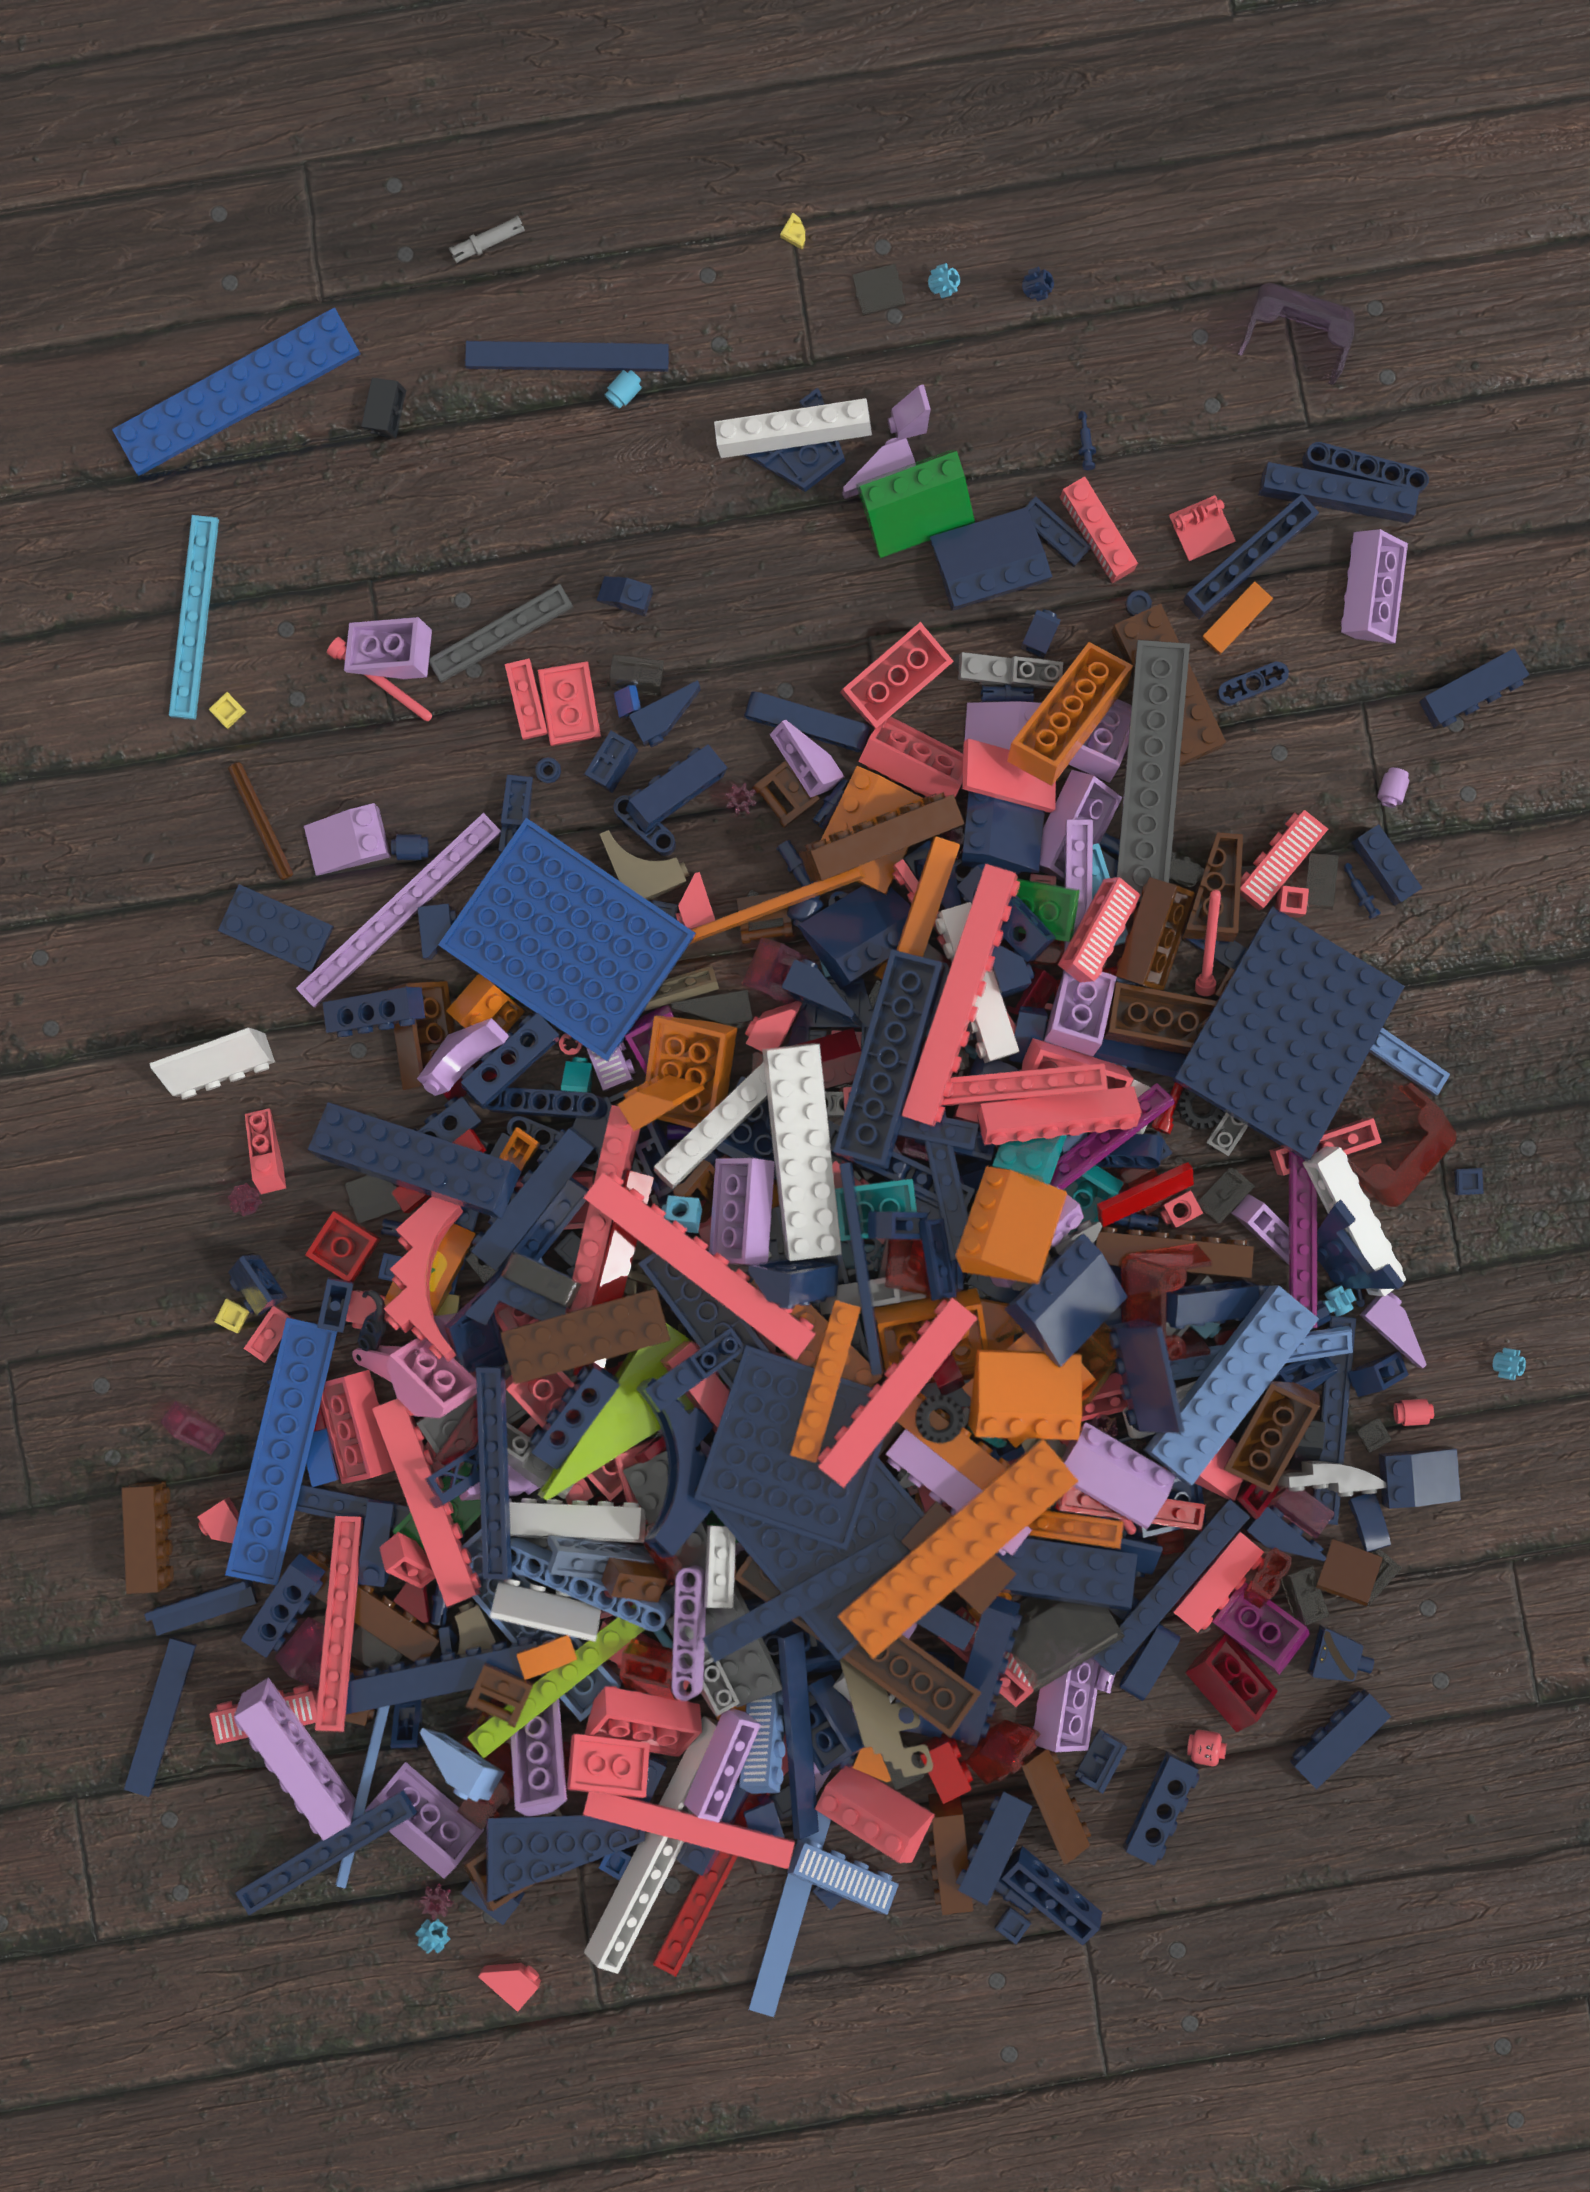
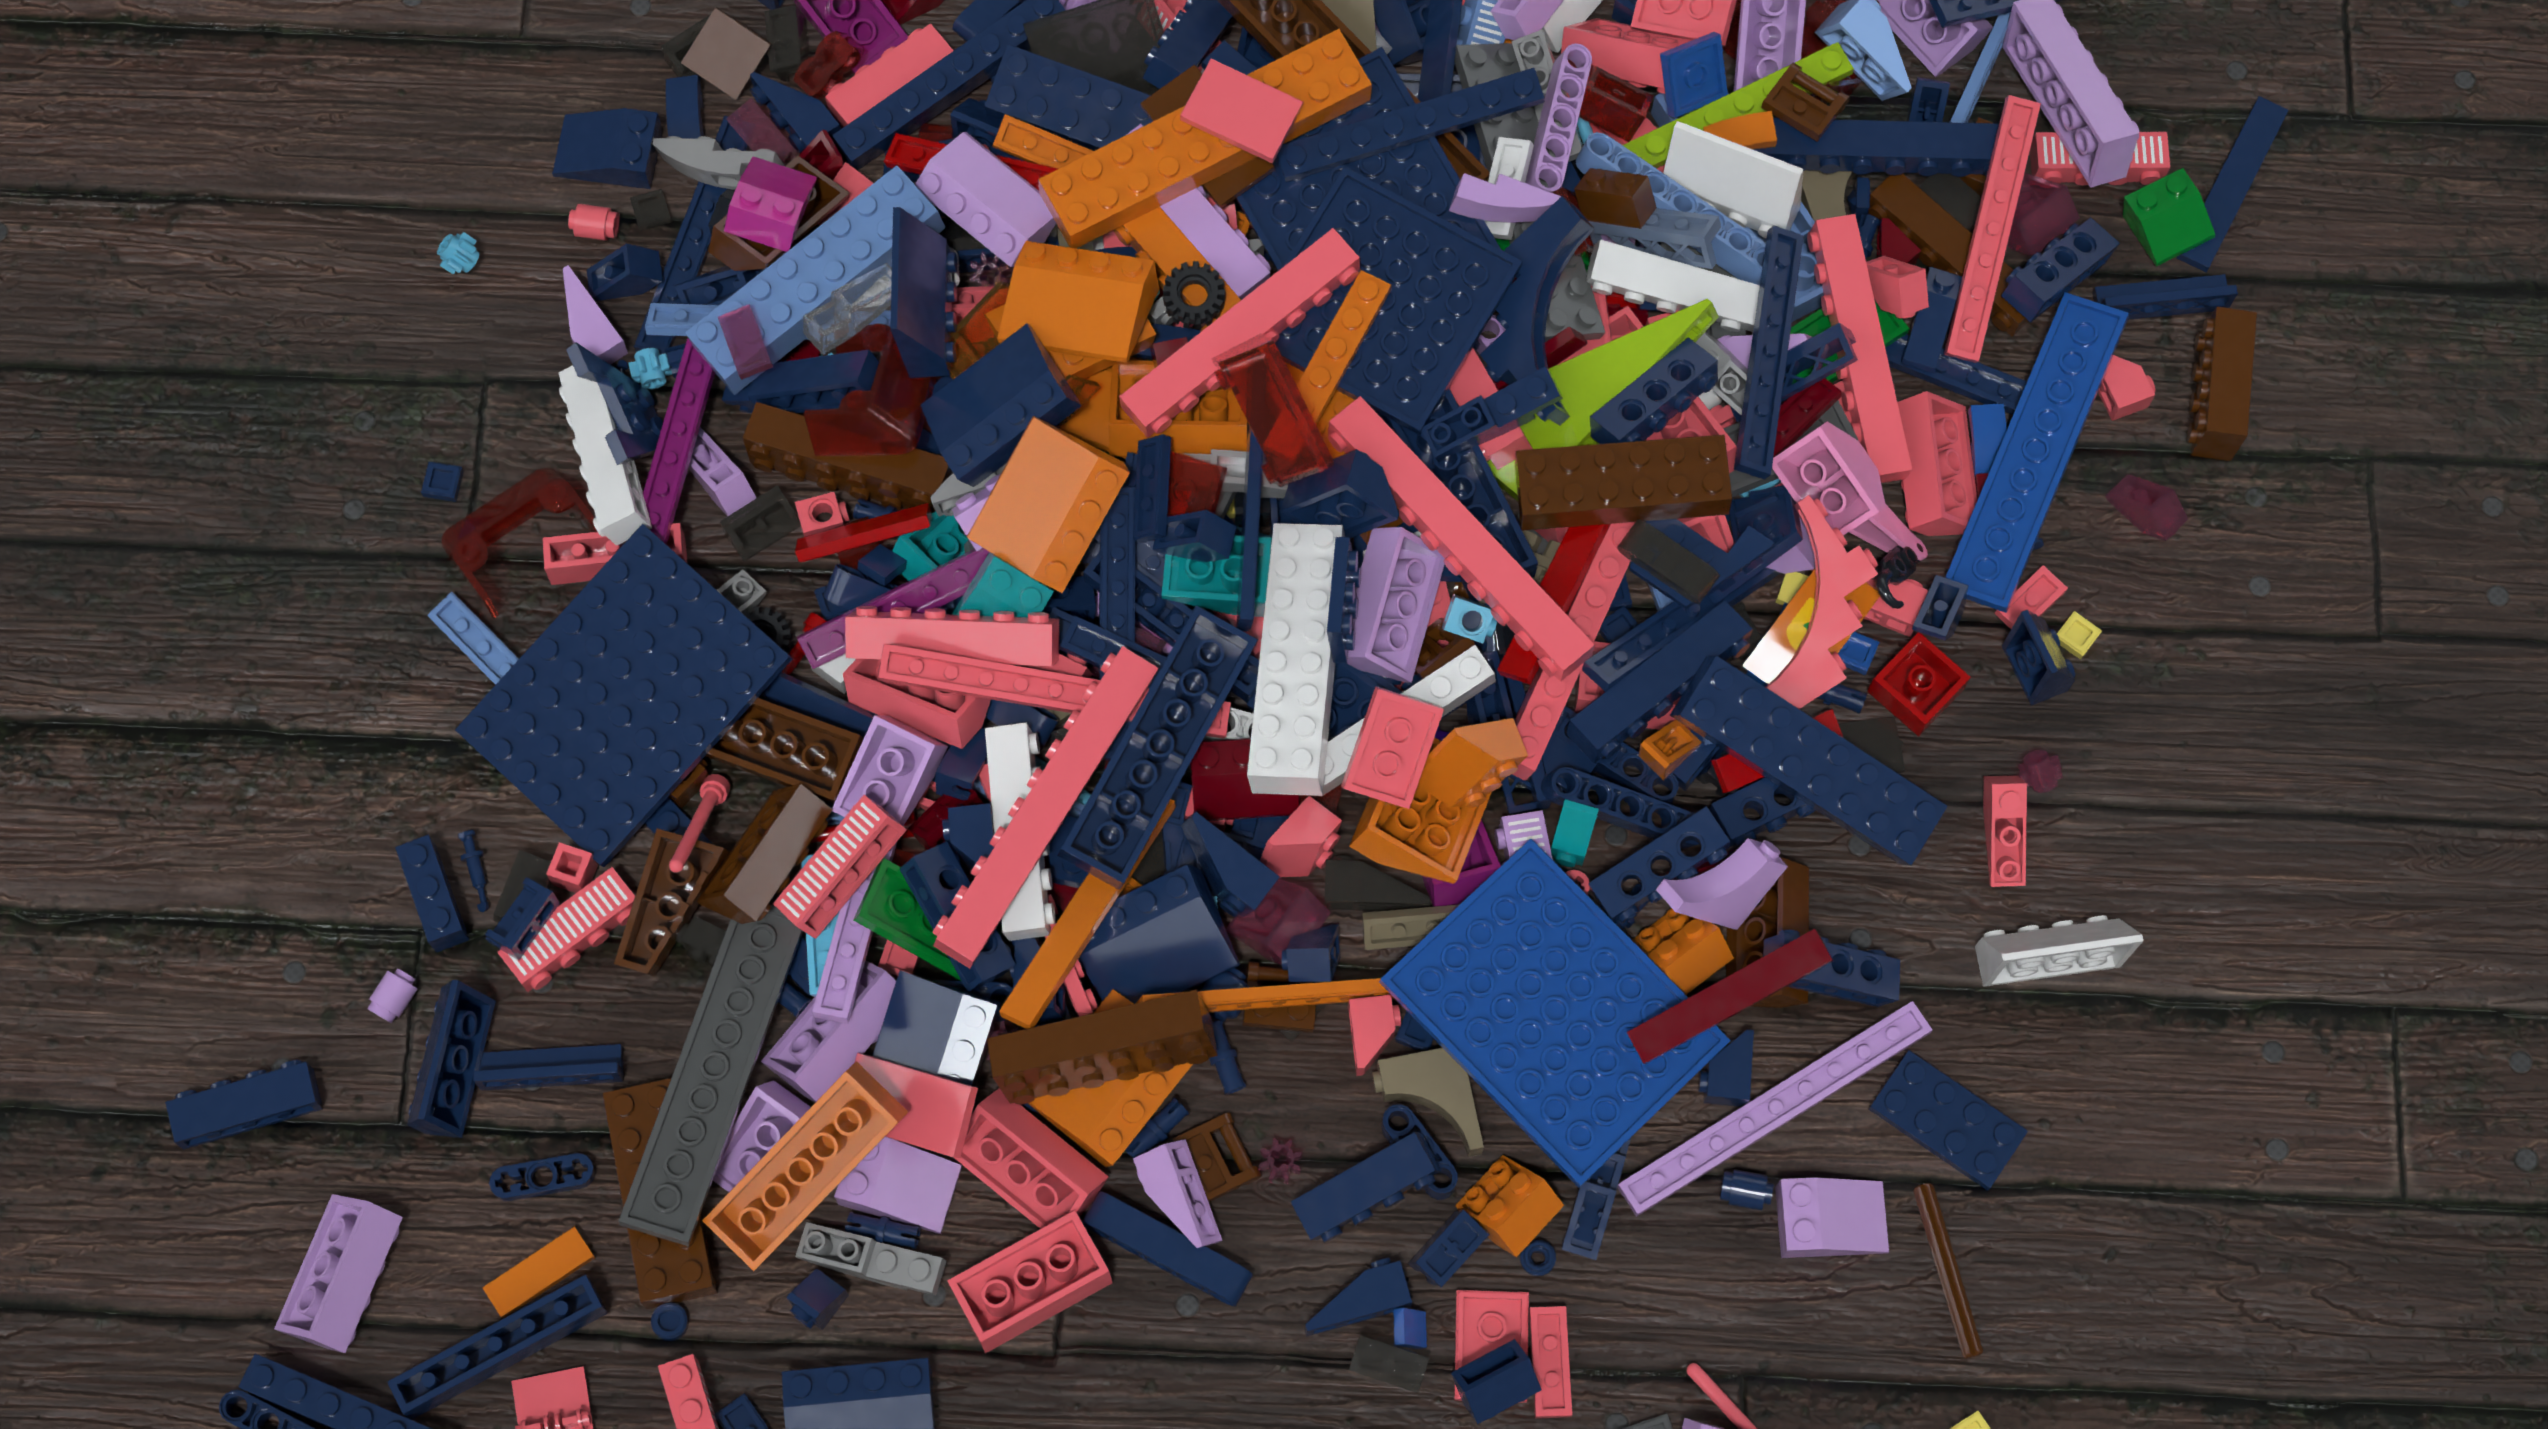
camera: 170 degrees left, 15 degrees down
none -> dark blue slope [407,980,496,1138]
none -> dark blue fence [473,1044,624,1091]
none -> dark blue hinge [485,877,560,960]
none -> clear pink tile [718,304,773,380]
none -> dark pink slope [724,156,817,252]
none -> clear slope [803,263,892,355]
none -> dark blue tile [857,544,907,586]
none -> coral tile [1180,58,1303,164]
none -> clear red windscreen [1211,333,1335,487]
none -> dark blue slope [1282,924,1341,982]
none -> dark blue plate [1327,537,1361,663]
none -> coral plate [1341,686,1444,809]
none -> lavender slope [1449,173,1561,223]
none -> dark blue brick [1451,1339,1542,1424]
none -> orange slope [1455,1155,1564,1257]
none -> dark red tile [1627,929,1834,1064]
none -> blue tile [1660,32,1728,118]
none -> green slope [2123,168,2215,267]

